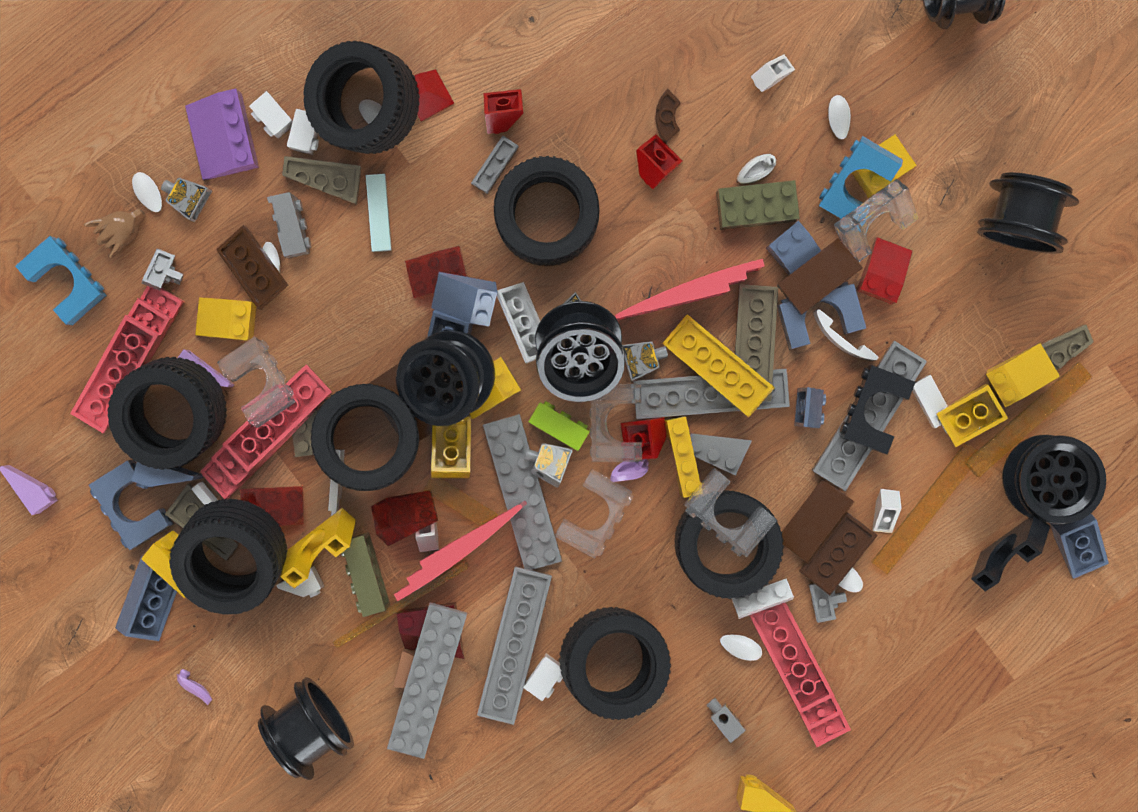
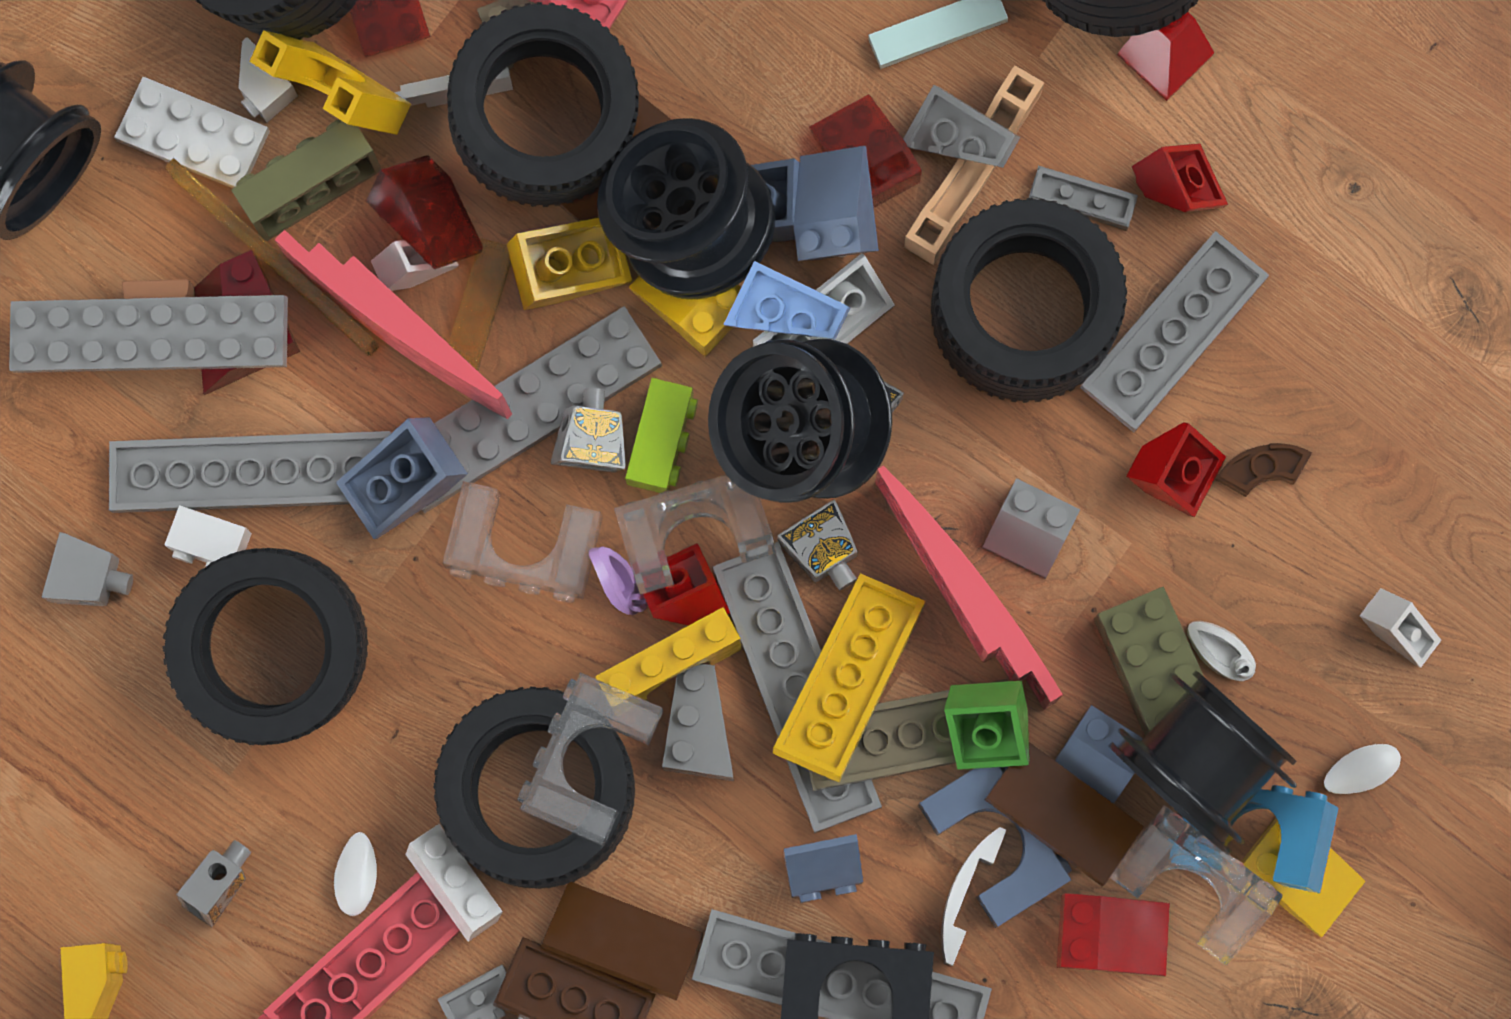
camera: 80 degrees right, 10 degrees down
none -> light grey torso [42,532,133,606]
none -> white plate [114,77,270,188]
none -> sand blue slope [336,417,468,539]
none -> light blue wing [723,261,850,340]
none -> light grey wing [900,85,1020,168]
none -> light nougat arch [904,65,1044,265]
none -> bright green slope [944,680,1029,770]
none -> light grey slope [982,478,1080,579]
none -> light grey plate [1080,231,1269,433]
none -> black wheel [1108,671,1297,855]

